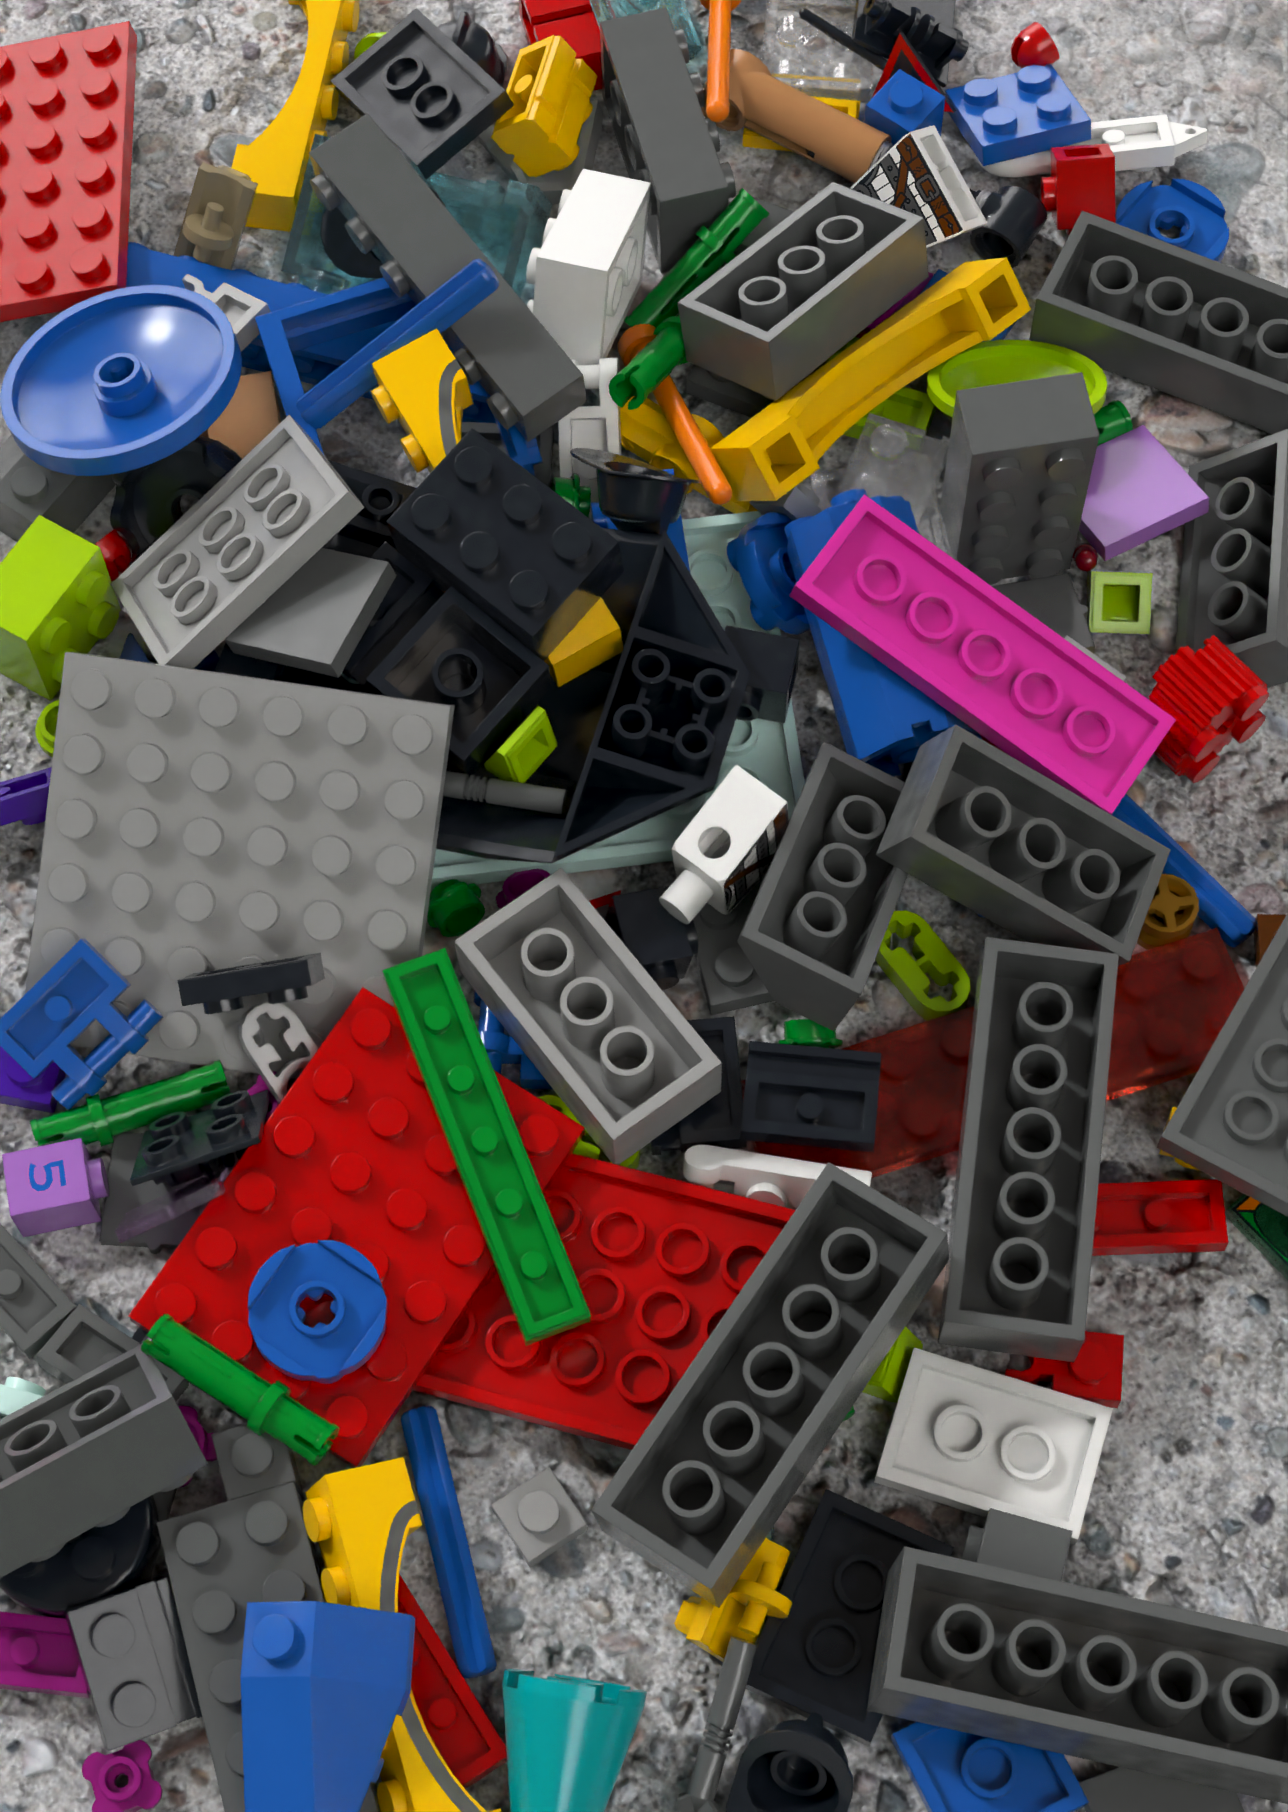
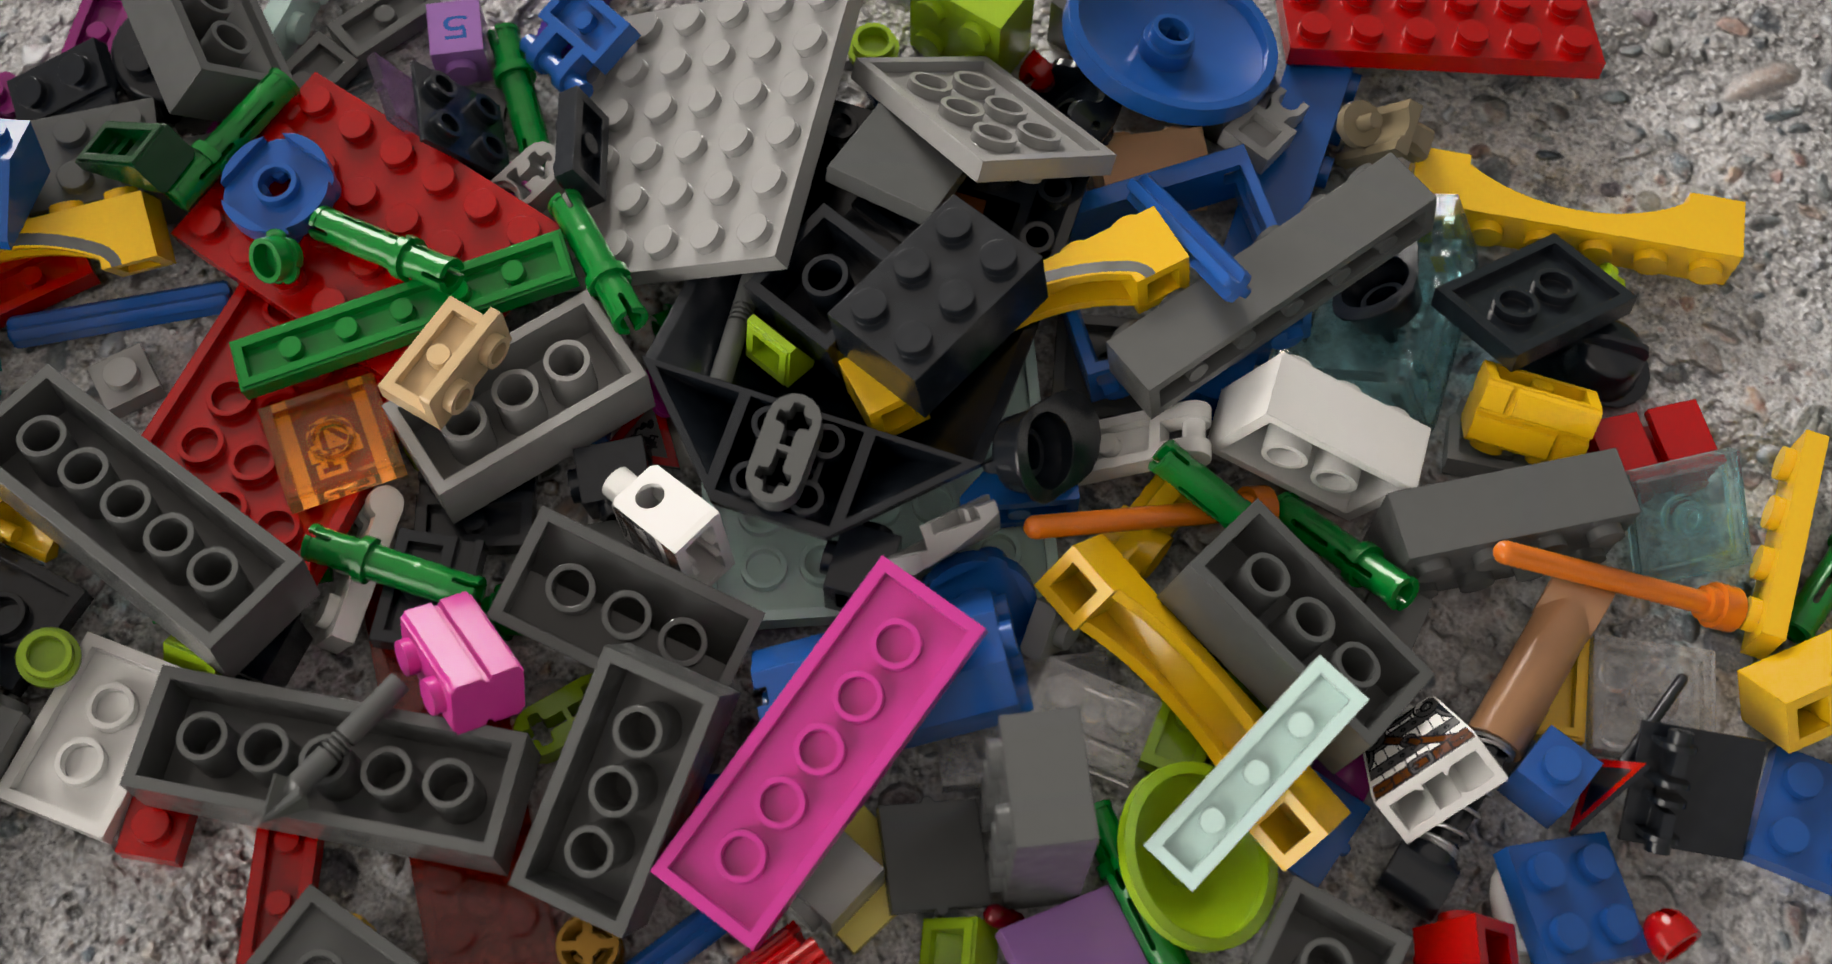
camera: 90 degrees right, 0 degrees up
none -> lime plate [15,627,82,688]
none -> dark green slope [75,121,195,193]
none -> green plate [249,228,304,284]
none -> clear orange tile [258,372,408,514]
none -> dark grey piece [259,673,409,824]
none -> green pin [300,523,487,603]
none -> green pin [308,205,465,295]
none -> tan bracket [378,296,512,430]
none -> dark pink brick [395,591,525,735]
none -> green pin [548,189,649,335]
none -> dark grey beam [745,393,824,512]
none -> light grey slope [876,494,1001,576]
none -> light aqua plate [1144,655,1370,892]

